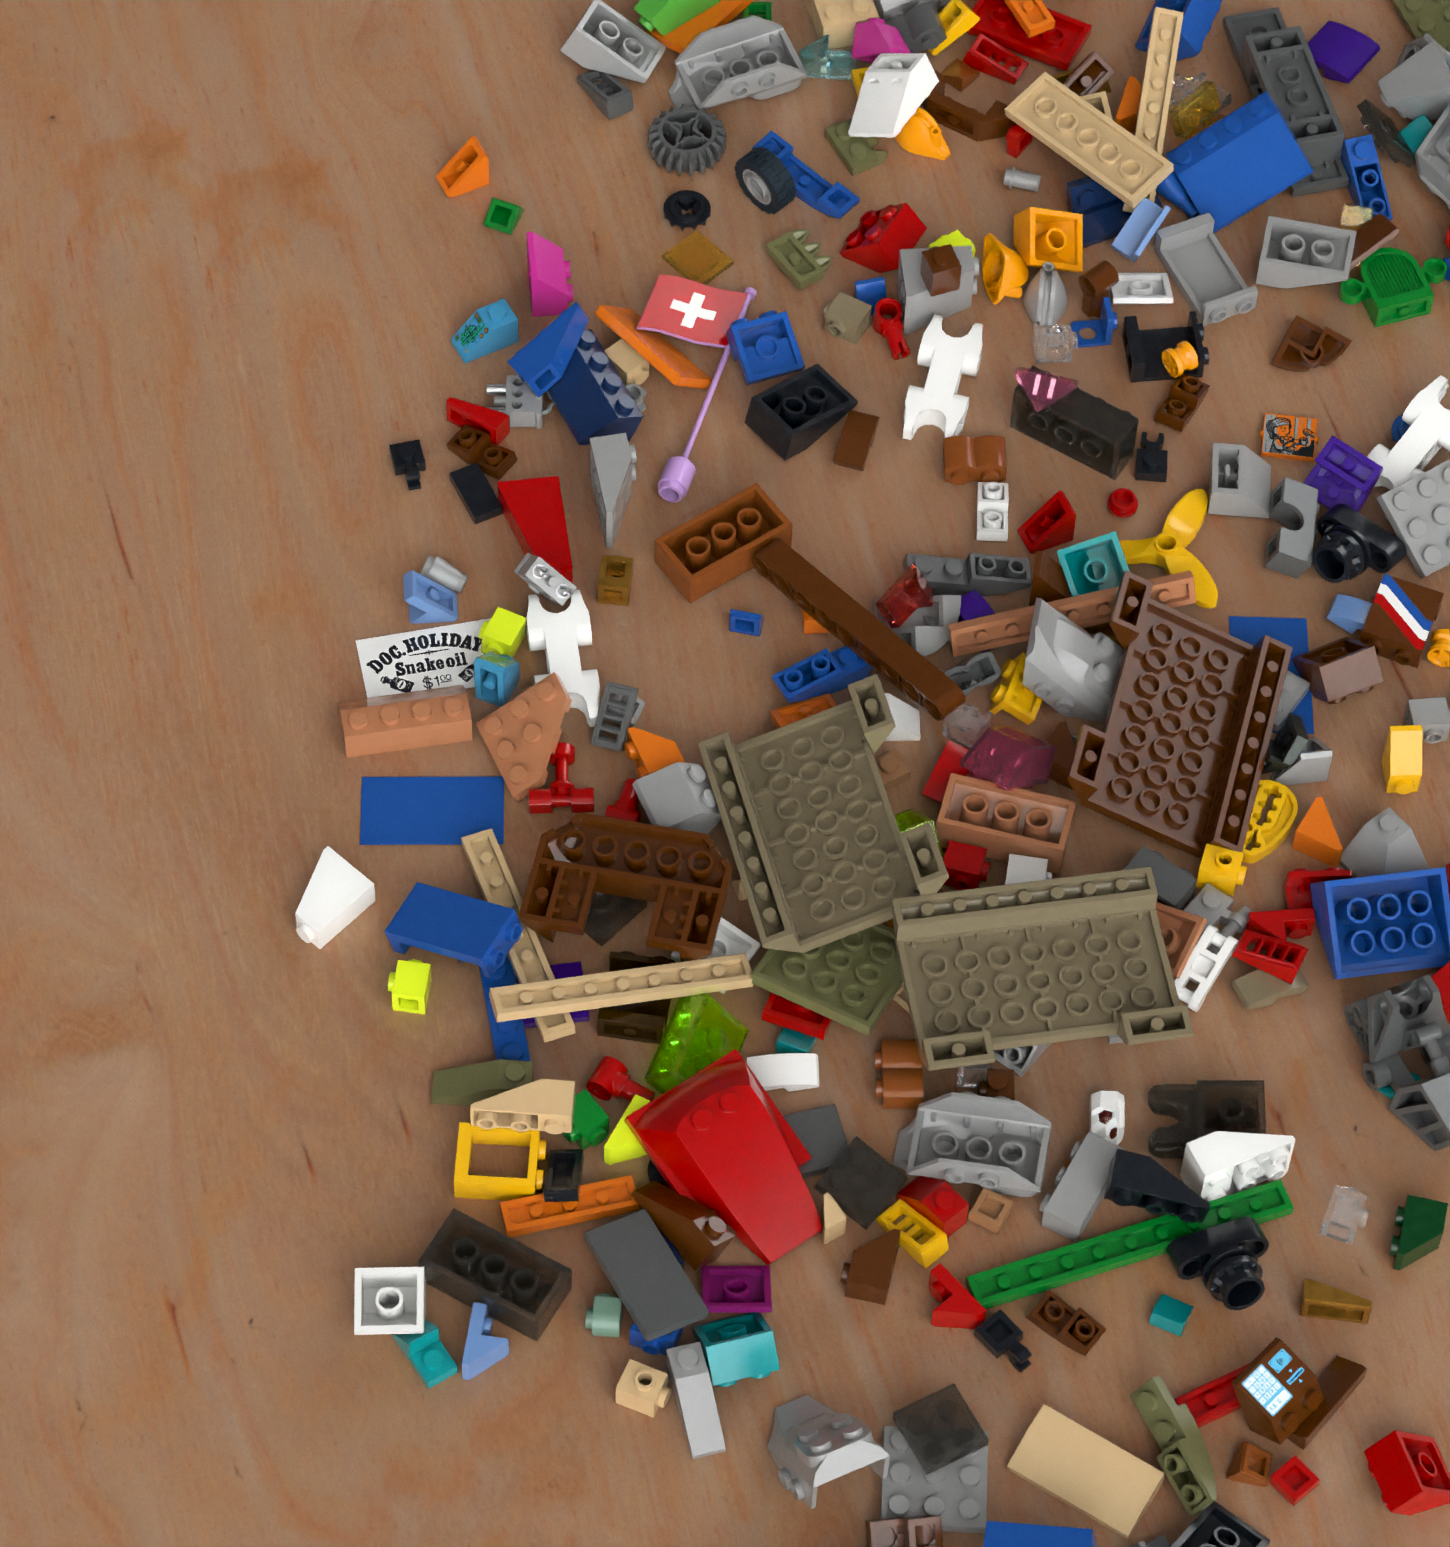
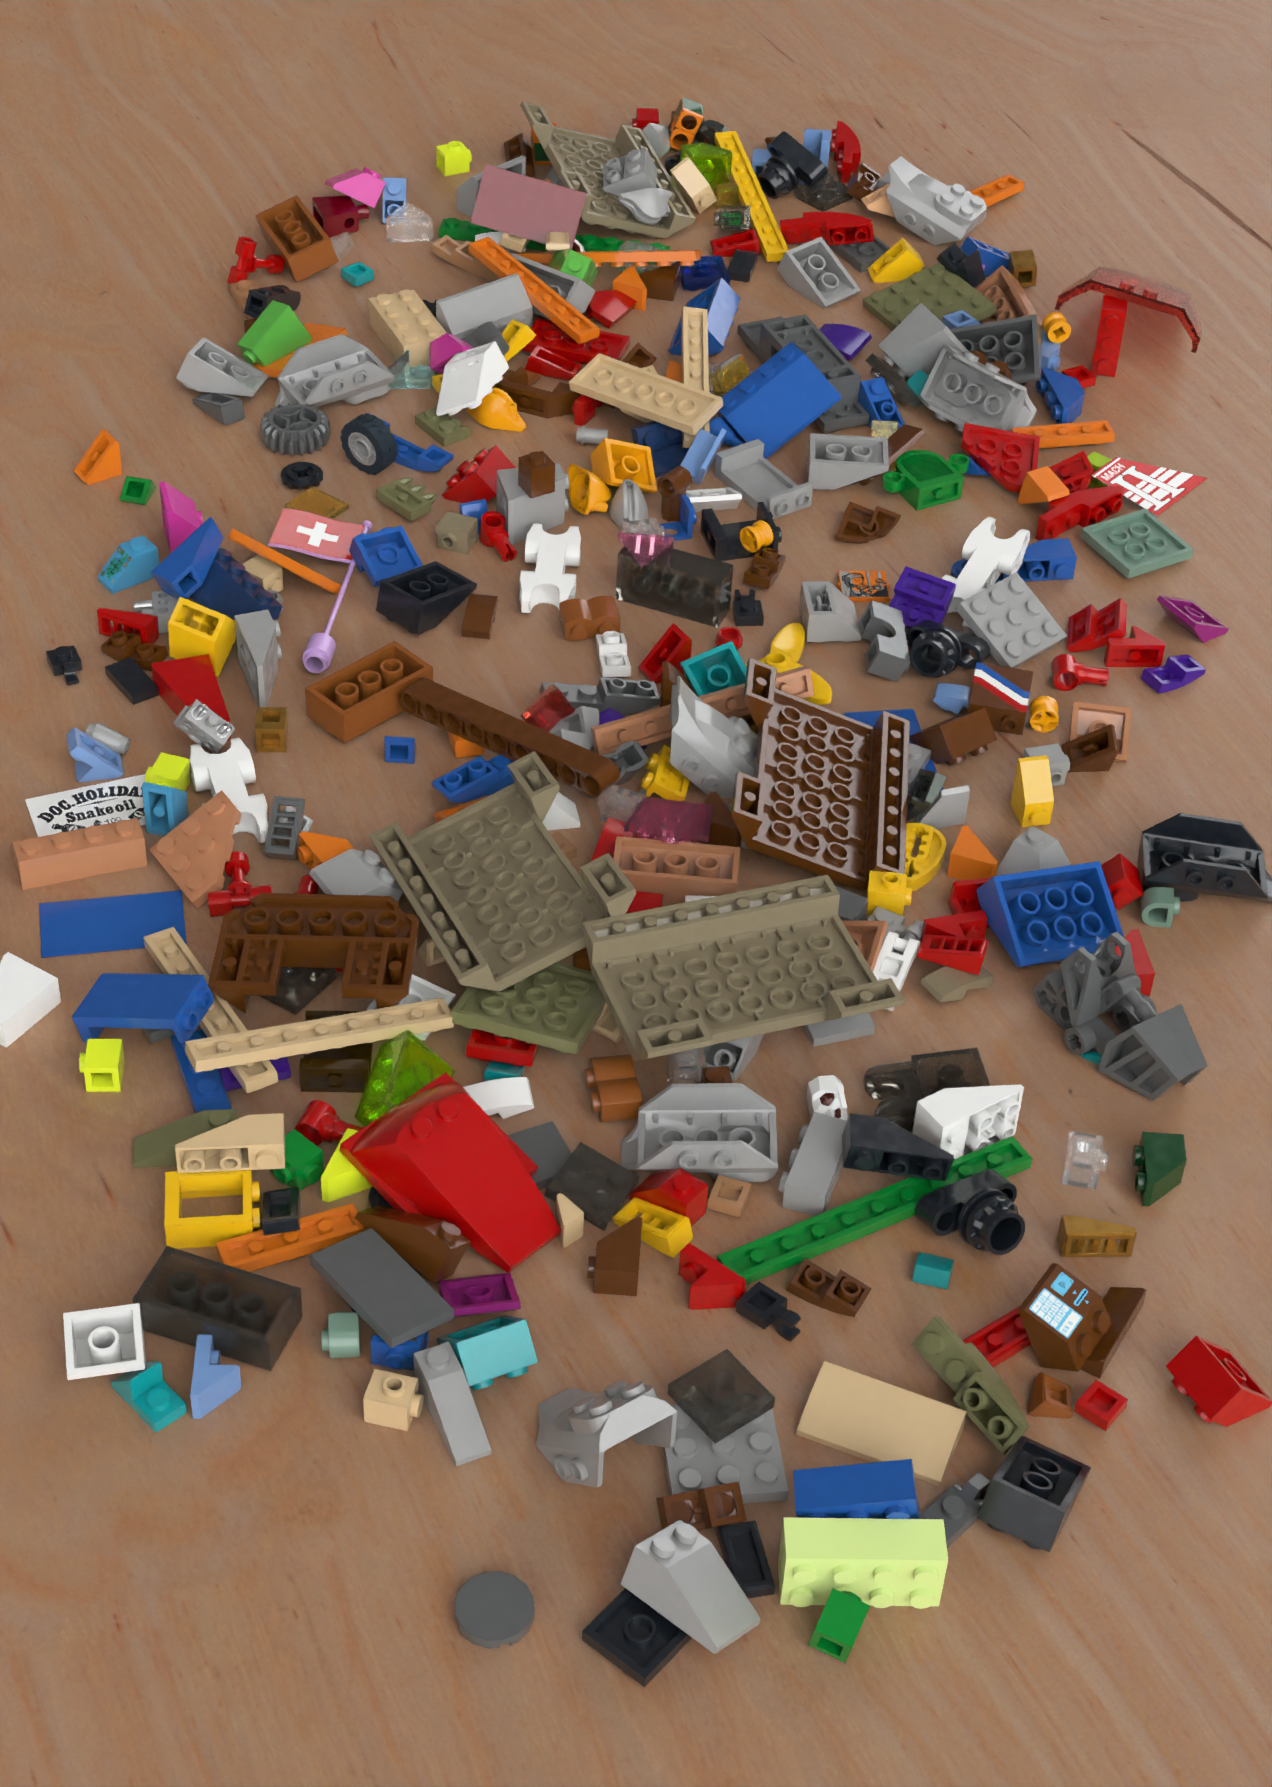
camera: 10 degrees left, 15 degrees down
none -> yellow slope [168,597,236,677]

